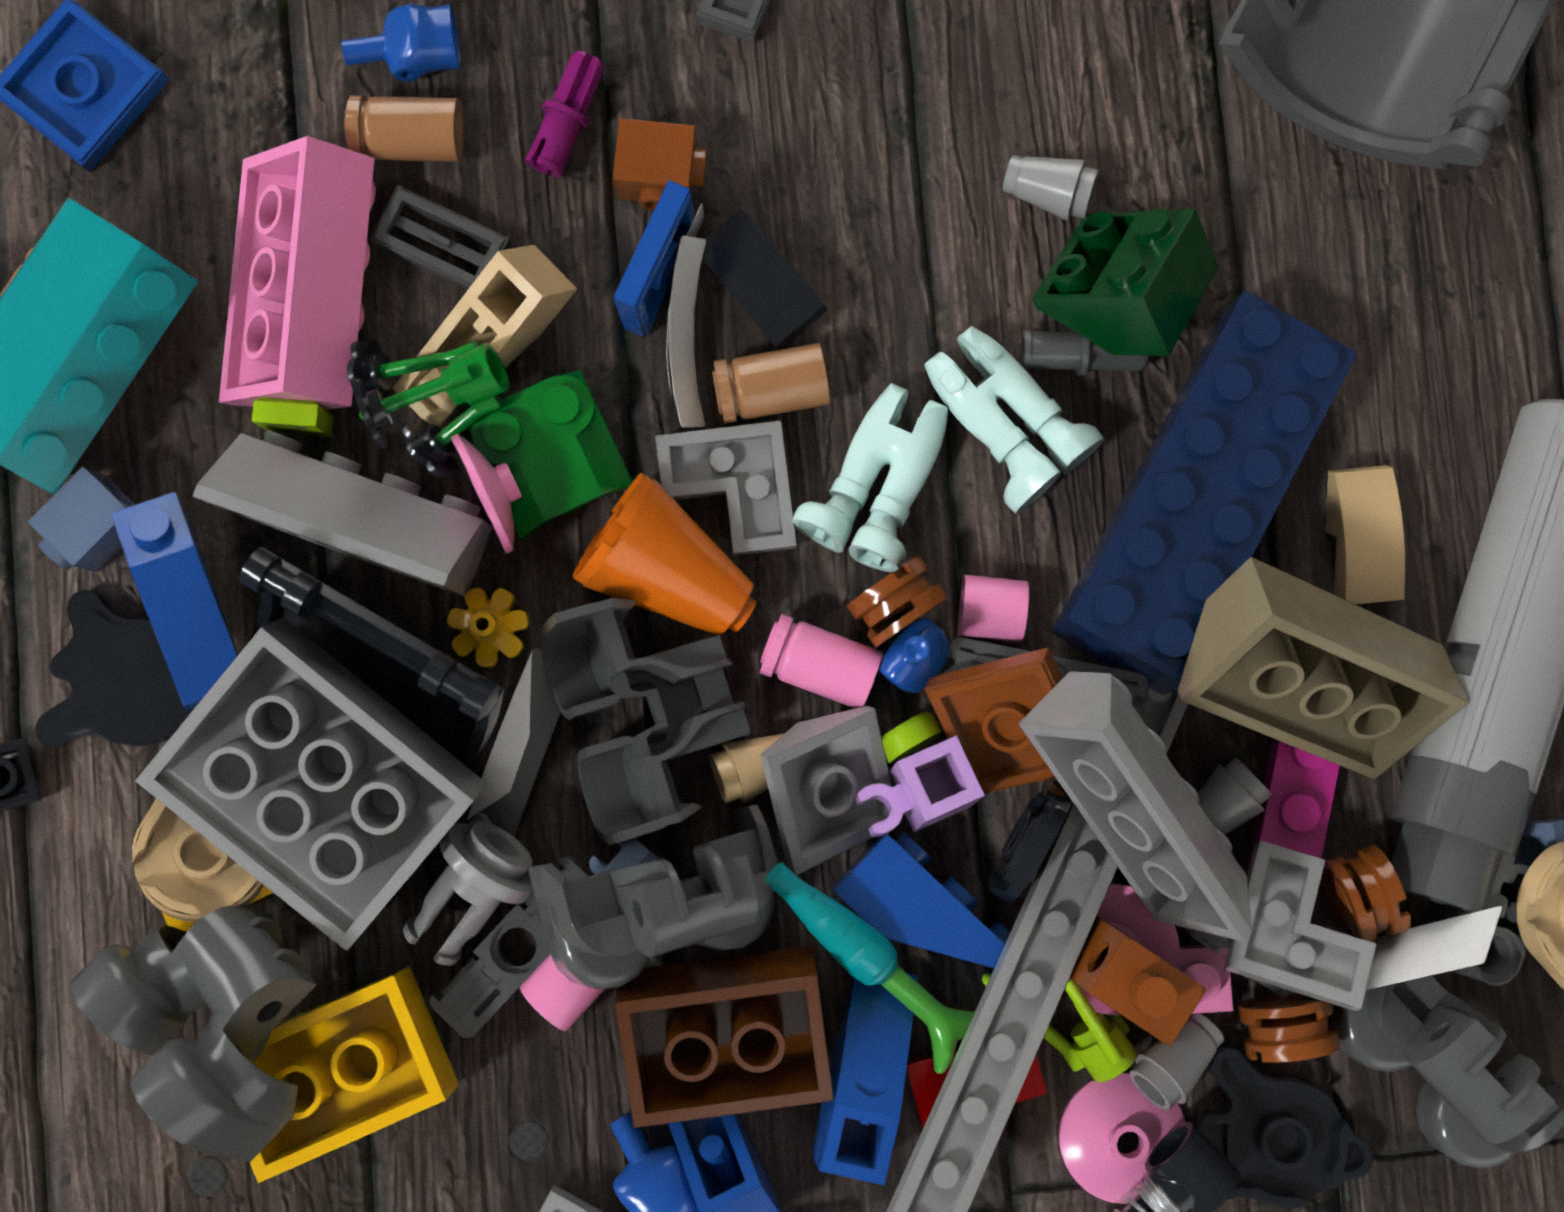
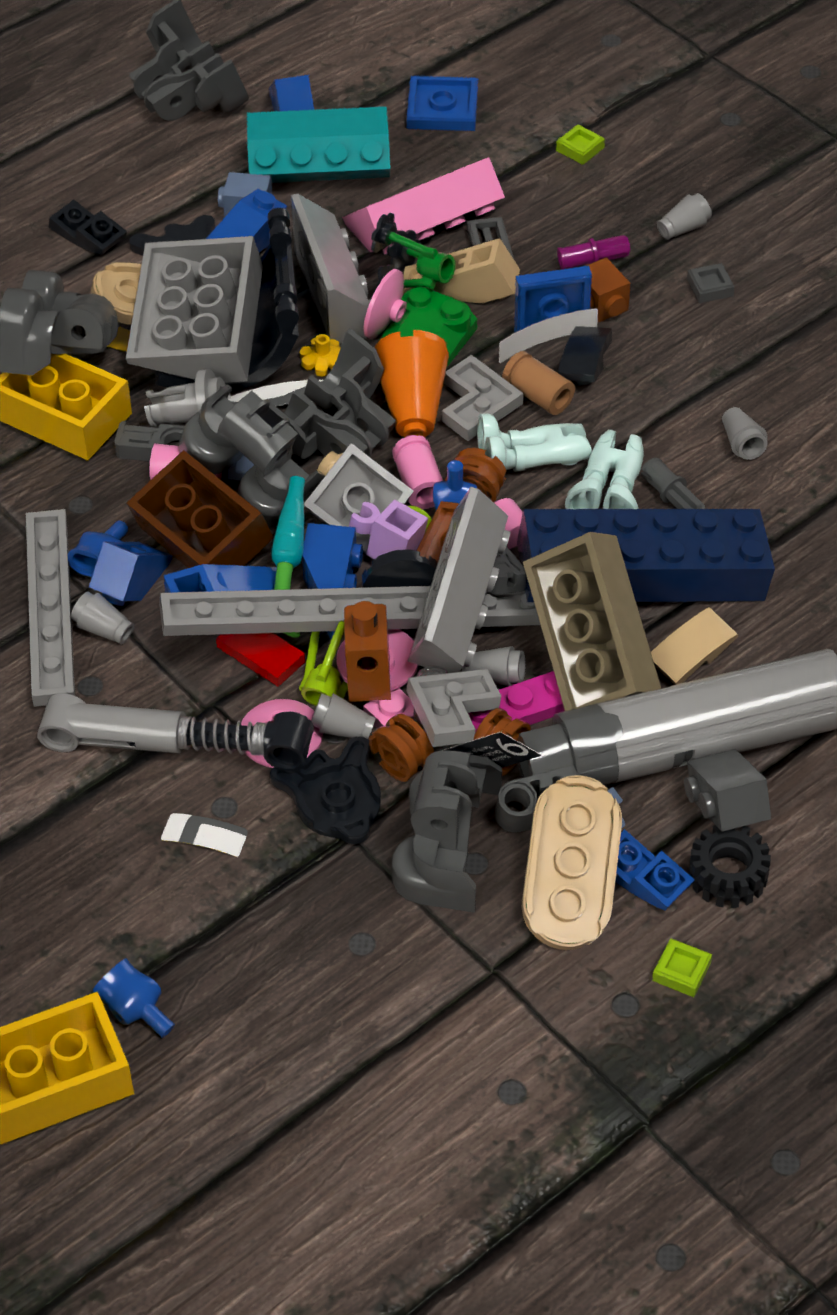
camera: 60 degrees right, 35 degrees down
lime tile [252,397,334,438] -> none
blue piece [341,4,461,82] -> none
medium nougat piece [344,95,464,162] -> none
white sticker [669,235,706,427] -> none
dark green slope [1032,209,1219,356] -> none

